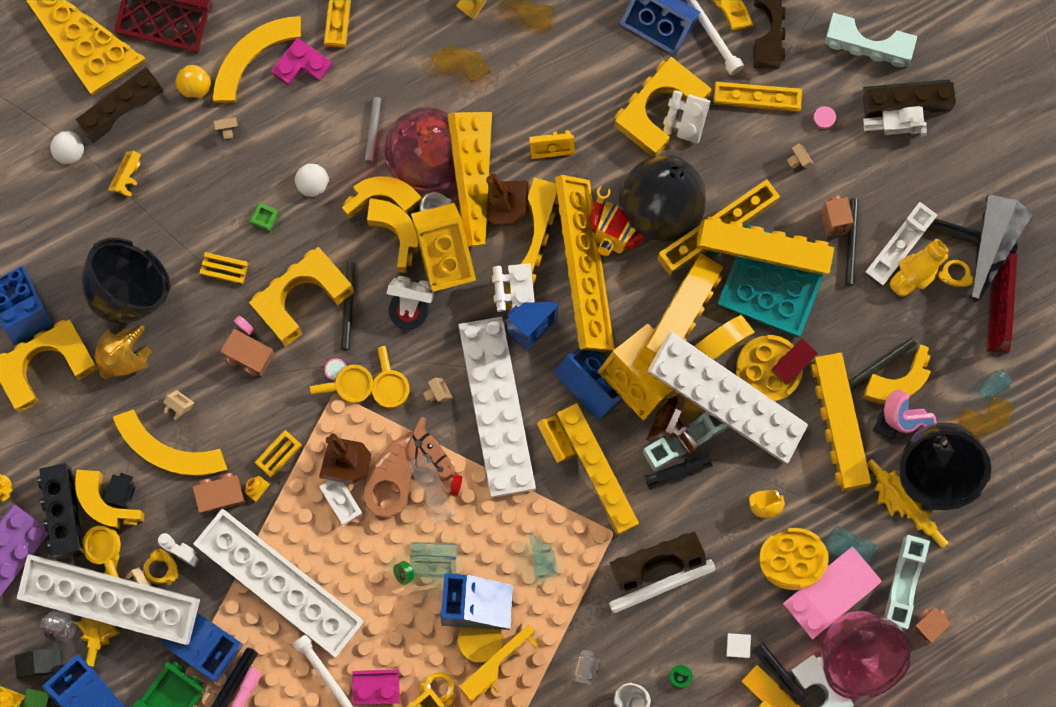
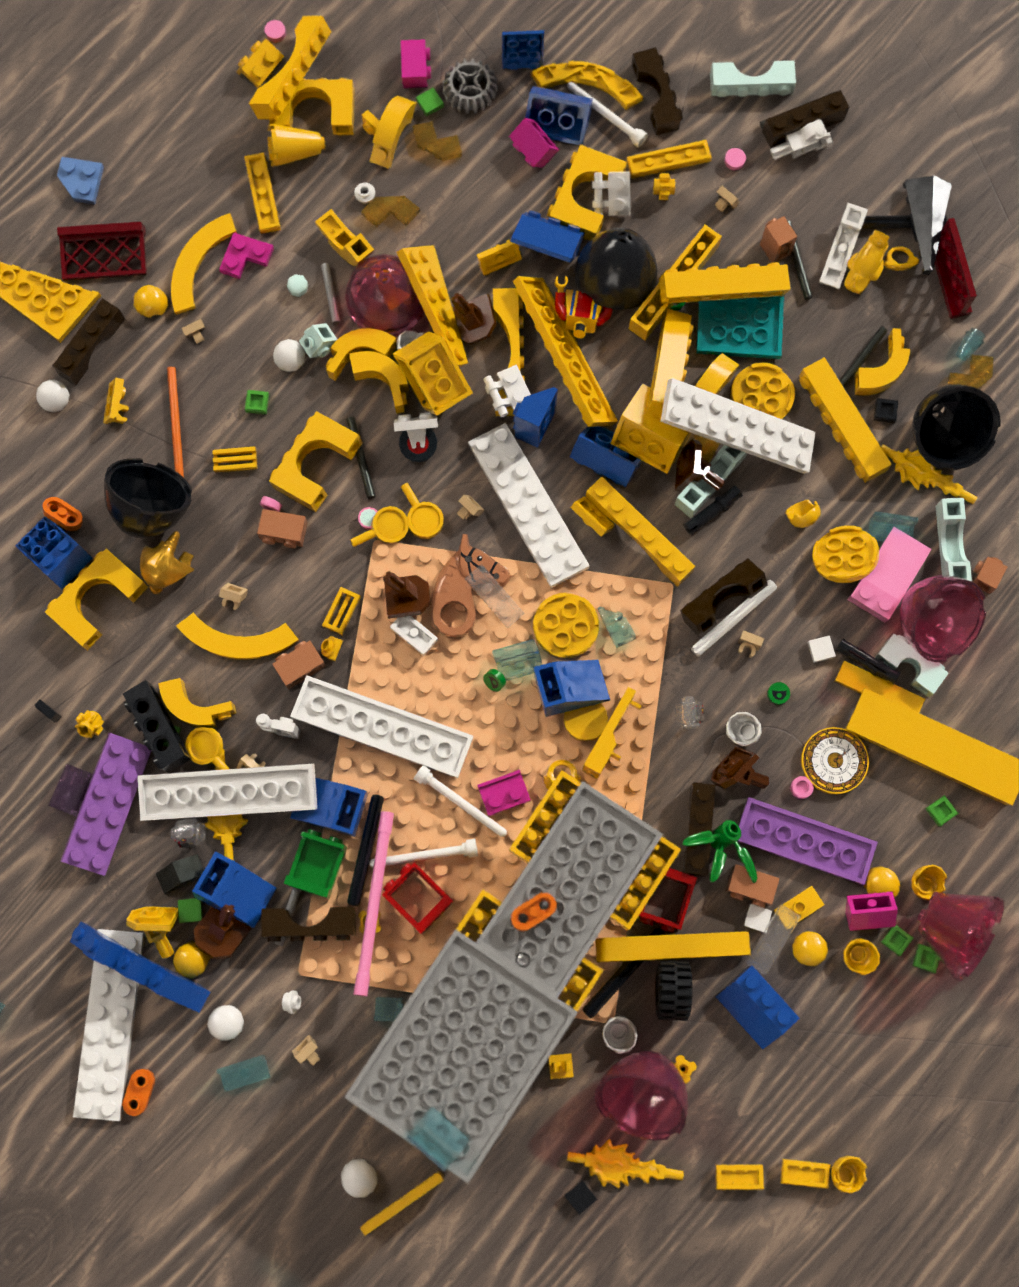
camera: 15 degrees left, 0 degrees up
black window [104,473,136,510] -> none
yellow piece [143,549,179,585] -> none
red tile [449,474,463,497] -> none
dark red tile [771,338,818,386] -> none
bright pink animal [884,389,937,433] -> none
none -> orange plate [43,497,83,531]
none -> orange piece [167,367,184,478]
none -> light aqua tile [287,274,308,297]
none -> light aqua brick [299,323,337,358]
none -> yellow arch [315,209,374,266]
none -> white plate [354,183,375,204]
none -> dark pink brick [509,118,559,168]
none -> blue slope [510,210,584,263]
none -> yellow tile [533,593,599,658]
none -> yellow gear [653,173,675,200]
none -> tan tile [738,631,764,658]

